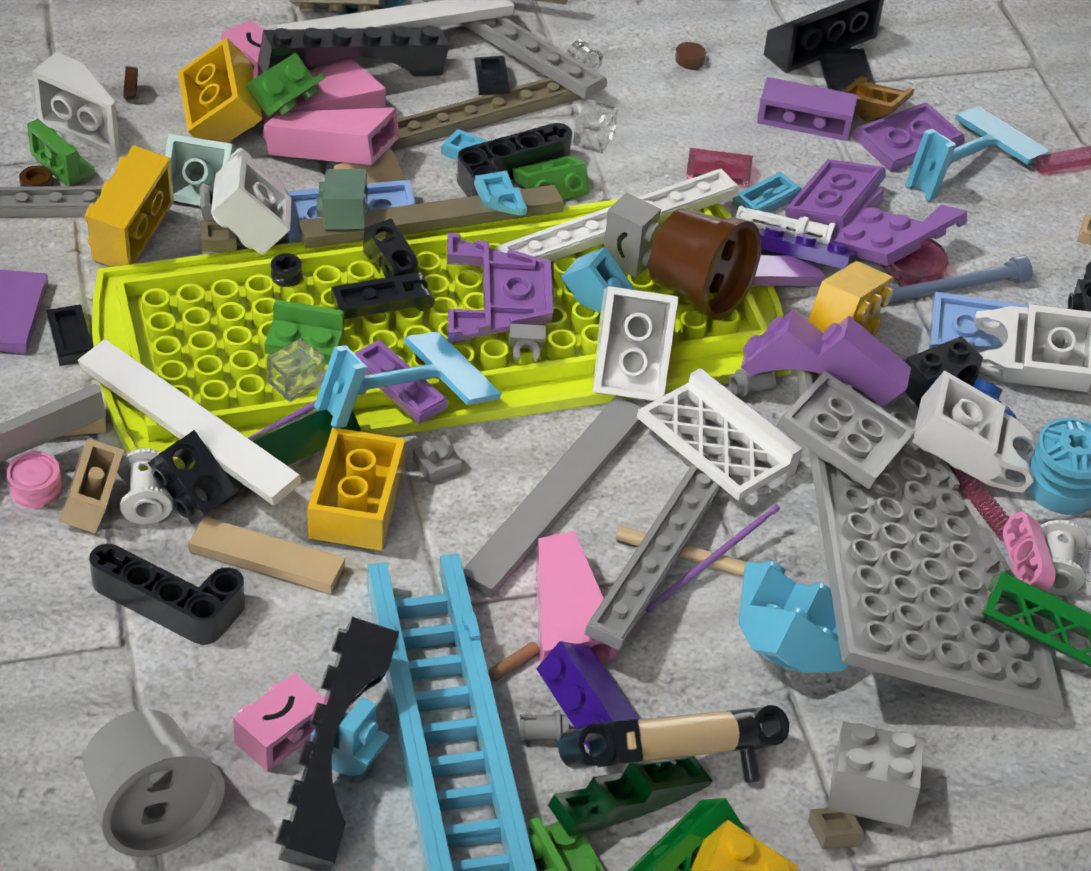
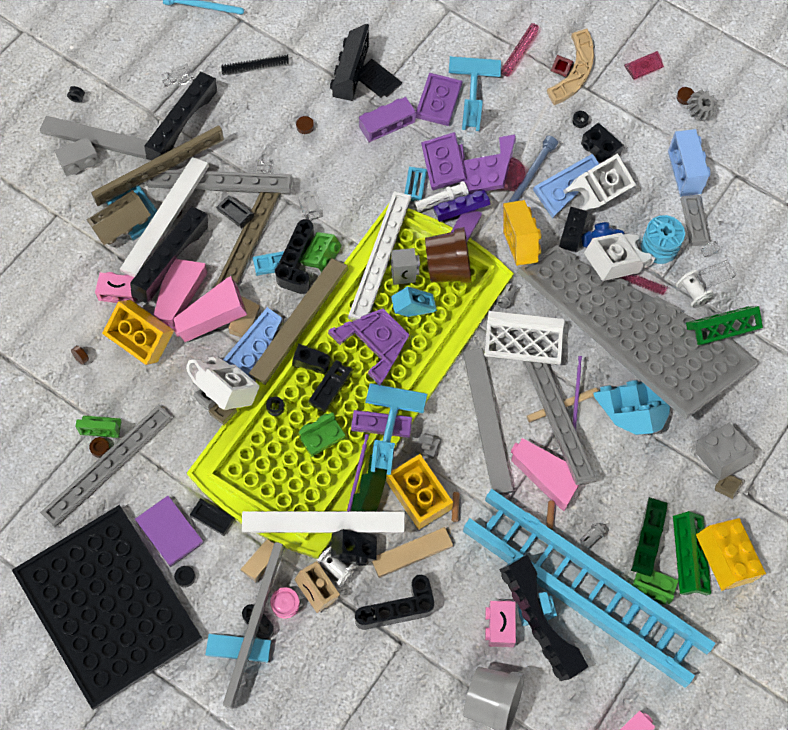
camera: 40 degrees left, 20 degrees up
white slope [32,52,120,156] -> none
yellow brick [85,145,174,267] -> none
light aqua slope [165,133,234,206] -> none
bright green bracket [246,53,325,117] -> none
clear brick [267,338,326,402] -> none
sand green brick [316,169,368,230] -> none
medium azure slope [474,171,527,216] -> none
light grey tile [509,324,546,362] -> none
dark purple brick [536,641,640,749] -> none
piece [558,705,790,783] -> none
white slope [593,286,678,401] -> none
clear pink slope [686,148,753,187] -> none
medium lavender arch [741,309,911,407] -> none
light grey plate [776,371,915,489] -> none
pearl gold slope [842,77,914,122] -> none
bright pink beam [1003,512,1056,592] -> none
none -> medium nougat piece [451,492,460,522]

